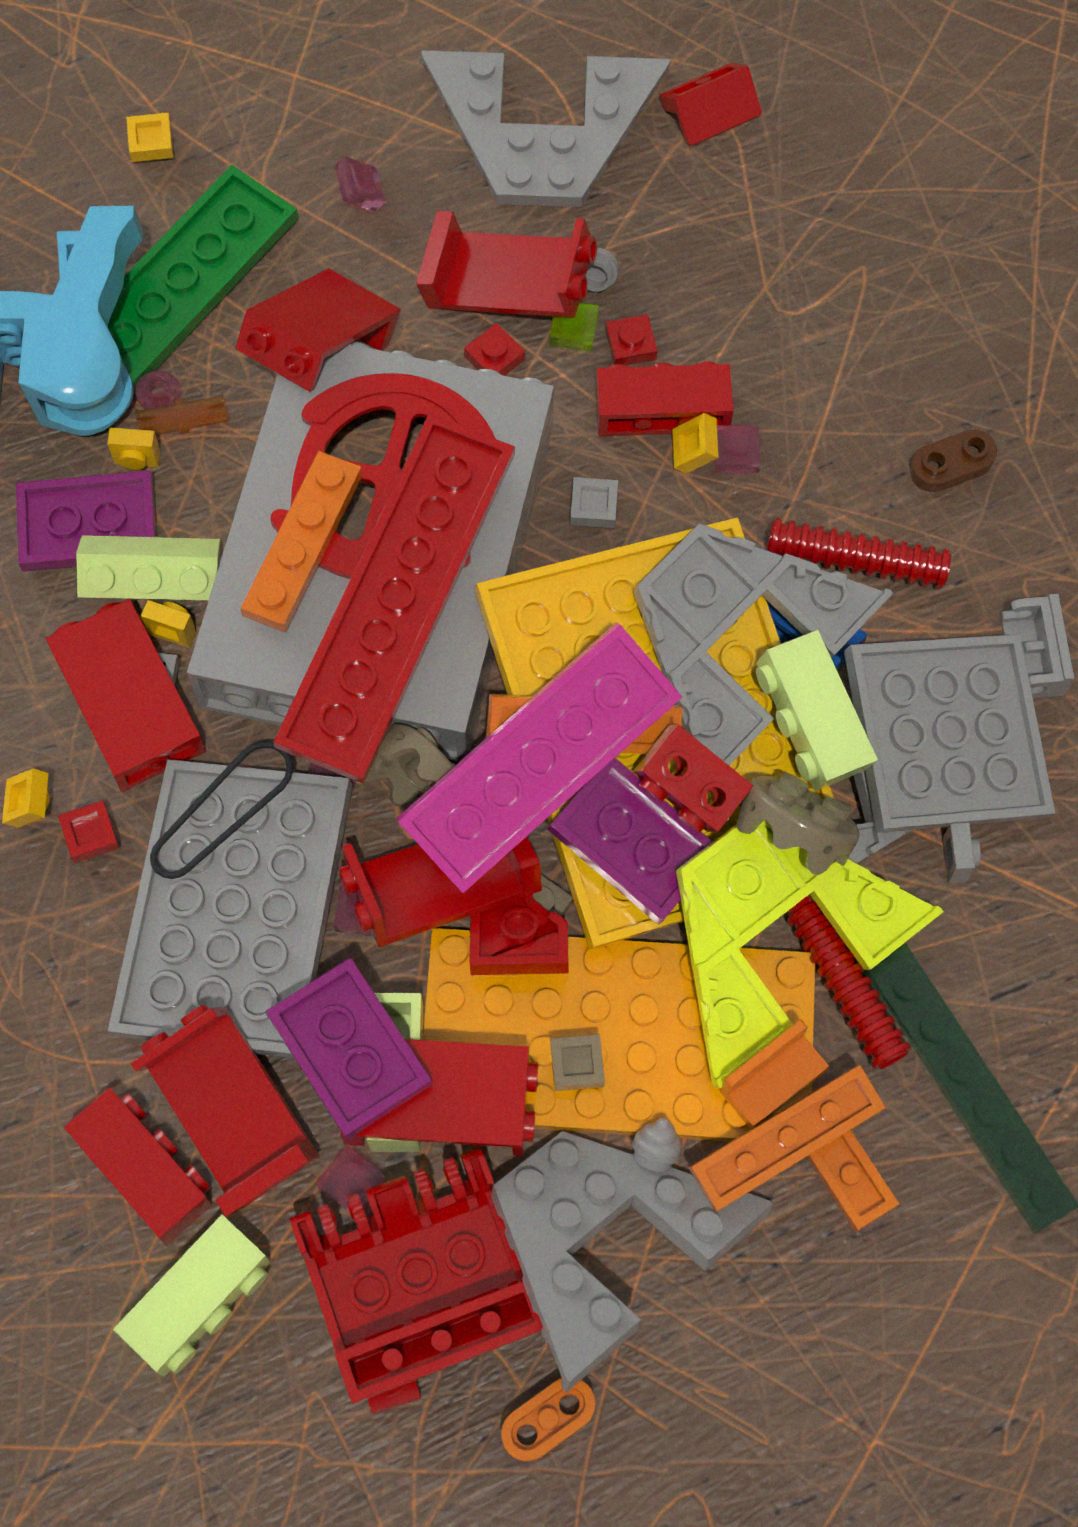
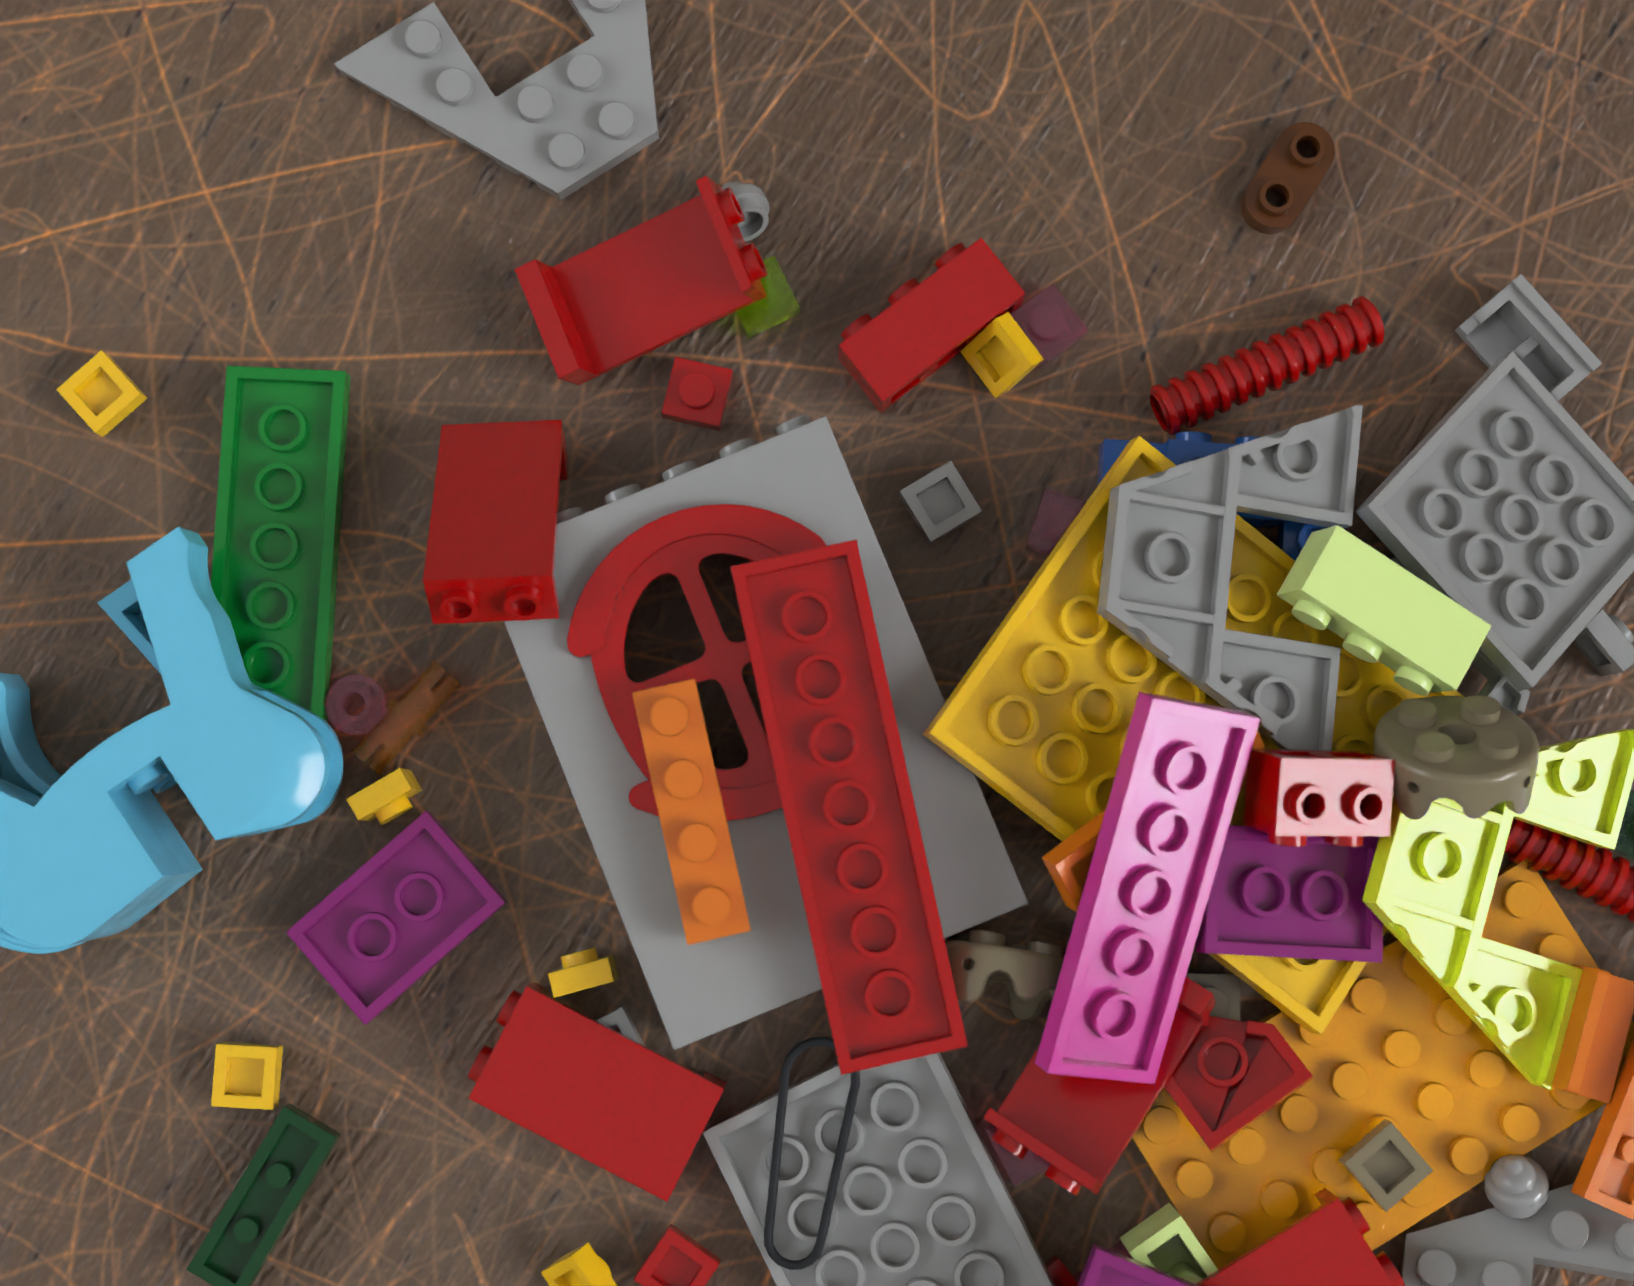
camera: 35 degrees left, 15 degrees up
yellowish green brick [76,535,220,600] -> none
clear pink plate [334,156,386,212] -> none
red plate [605,314,658,366] -> none

